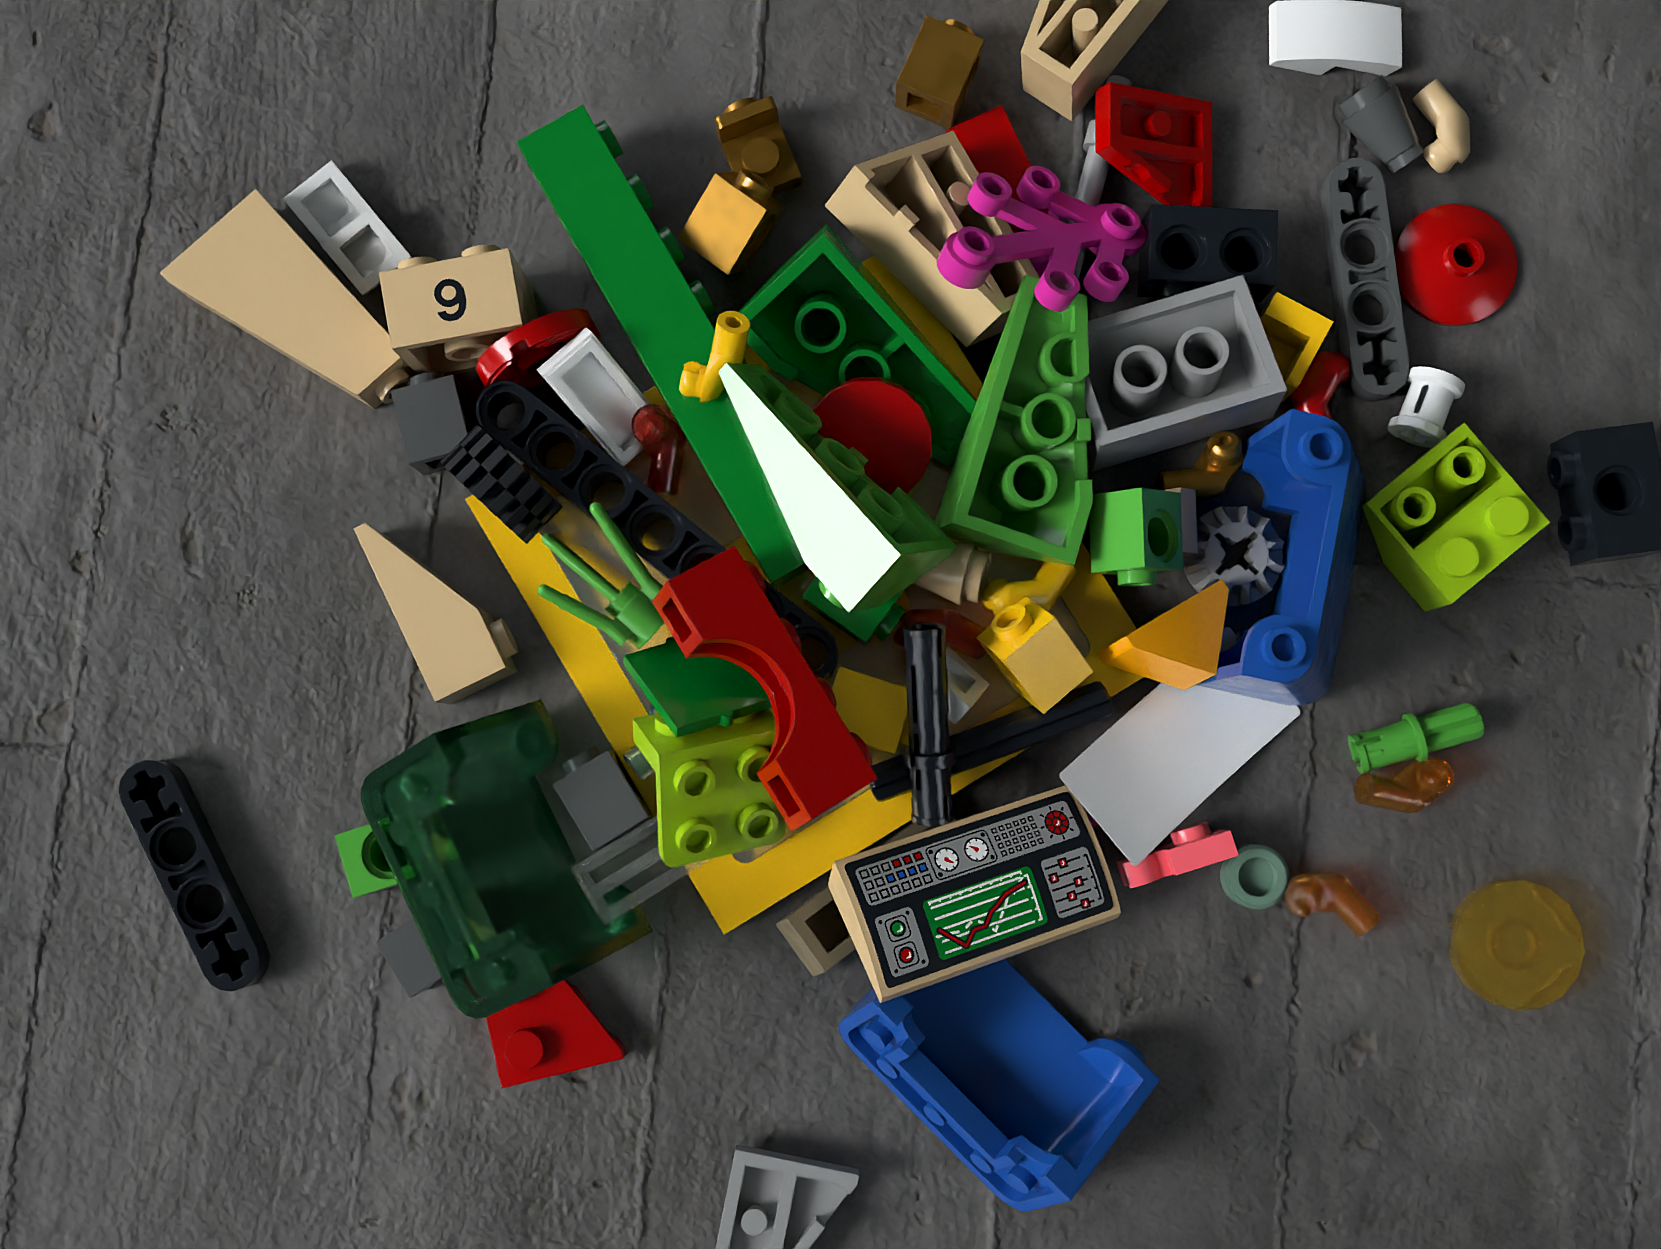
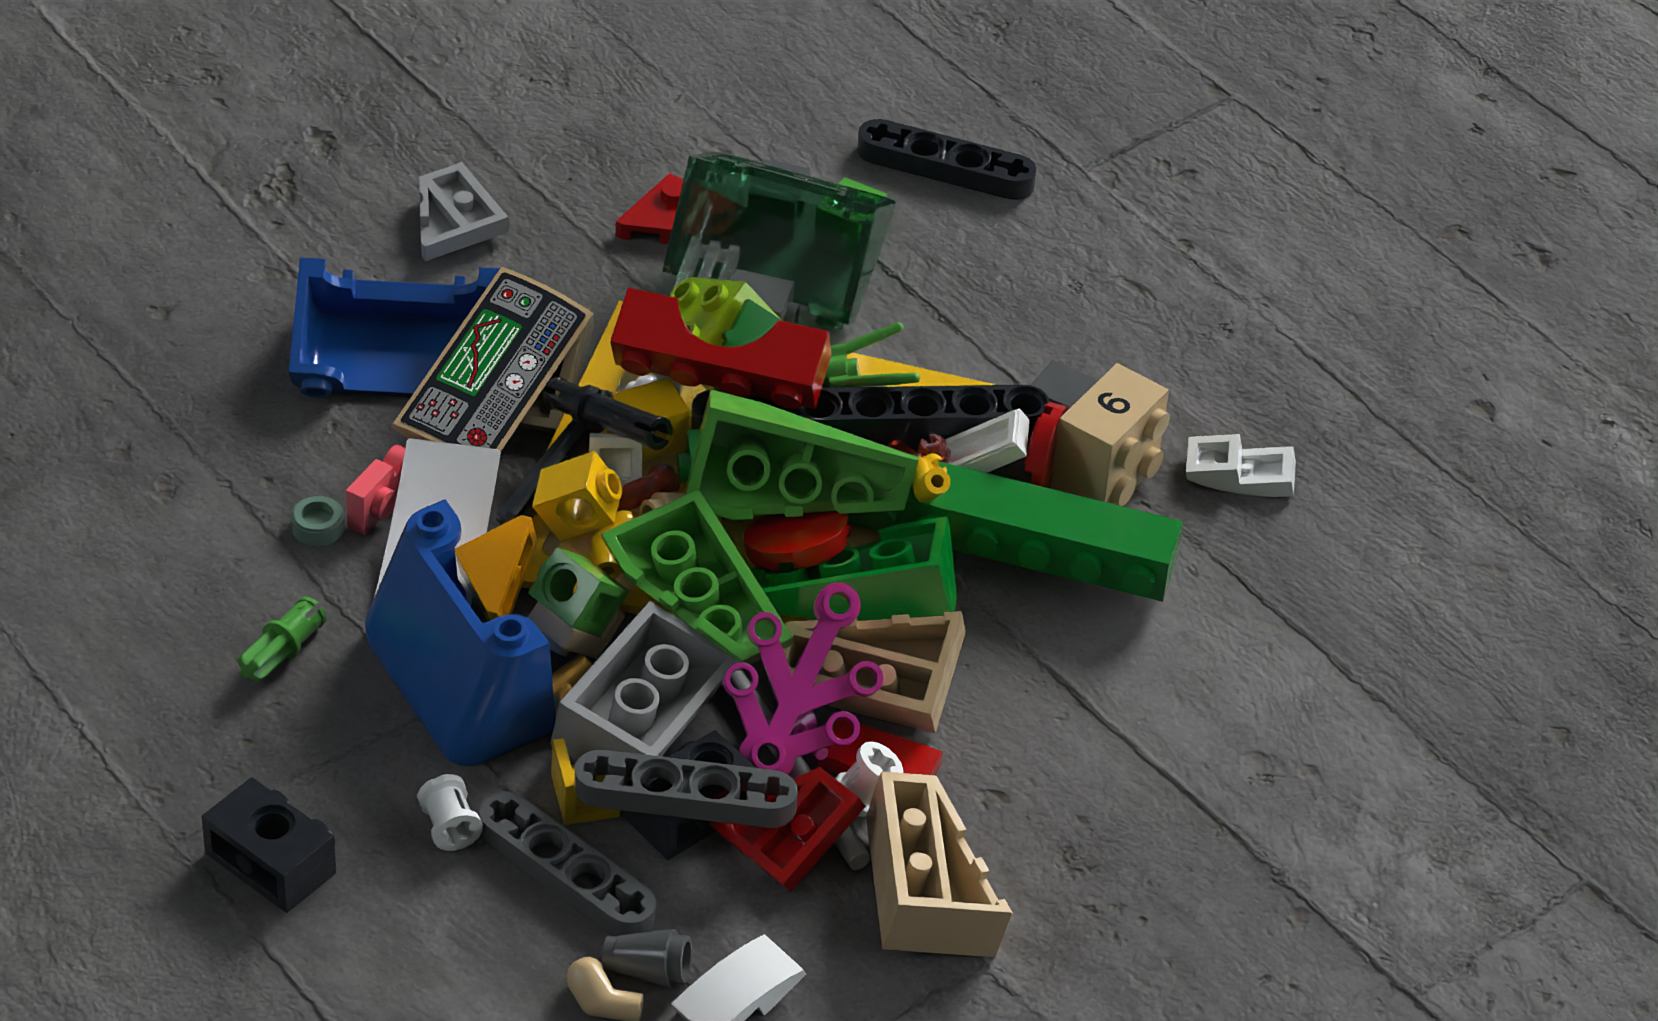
camera: 130 degrees right, 40 degrees down
tan slope [160,189,416,409] -> none
tan slope [353,523,519,705] -> none
black tyre [441,425,563,544] -> none
brick [677,168,785,275] -> none
pearl gold bracket [714,96,802,197] -> none
pearl gold brick [895,15,984,129] -> none
clear orange arm [1285,871,1381,937] -> none
red arm [1291,351,1351,420] -> none
clear orange arm [1354,757,1455,813] -> none
lime slope [1362,423,1550,612] -> none
red dish [1394,204,1517,326] -> none
clear yellow tile [1448,880,1585,1011] -> none
none -> dark grey beam [574,750,798,828]
none -> white bush [835,742,903,817]

